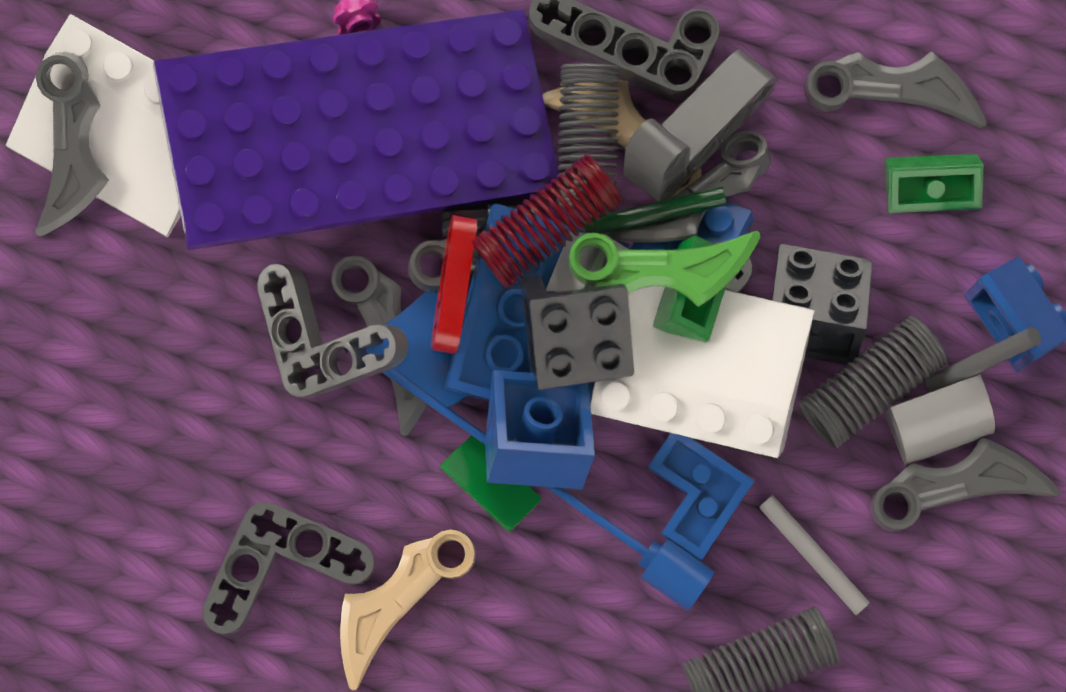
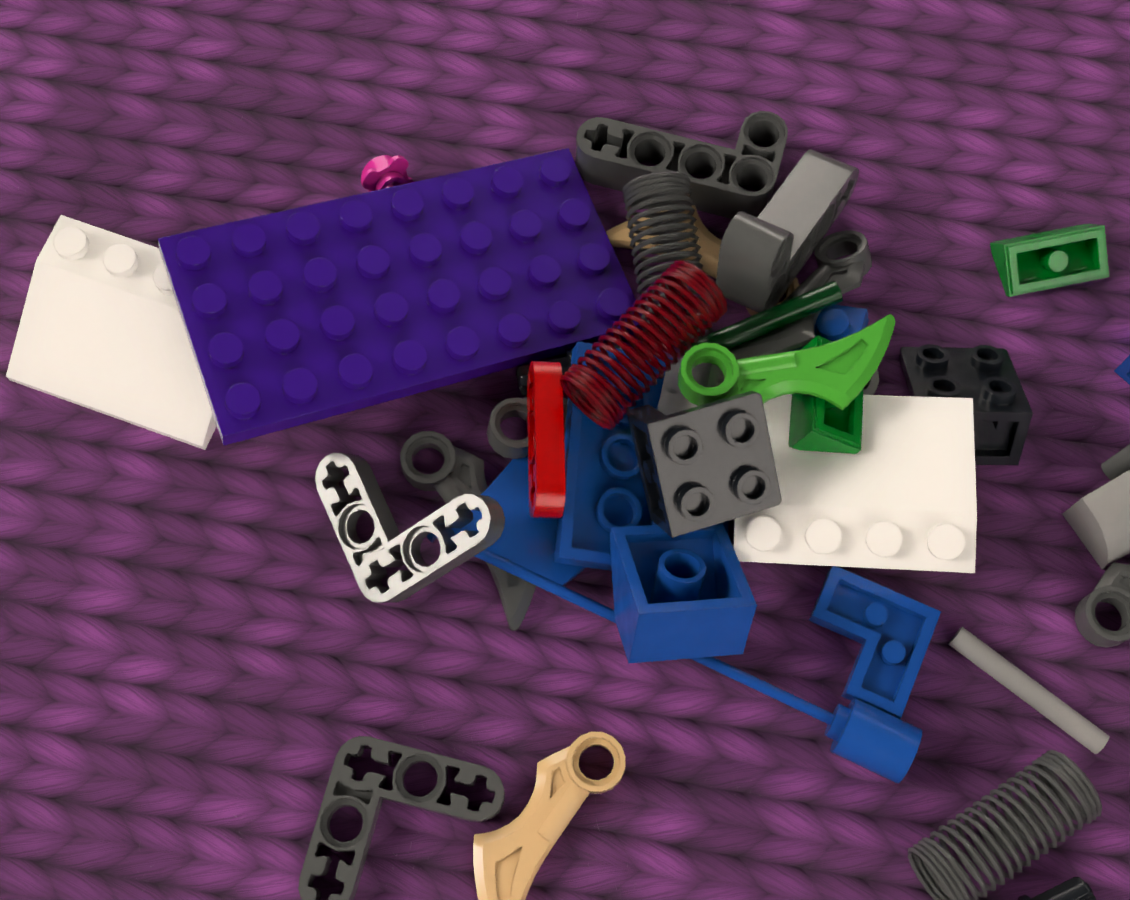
camera: 10 degrees left, 10 degrees down
dark grey piece [35,51,109,236] -> none
green slope [439,435,542,534] -> none
dark grey piece [799,316,948,449] -> none
dark grey piece [804,52,987,129] -> none

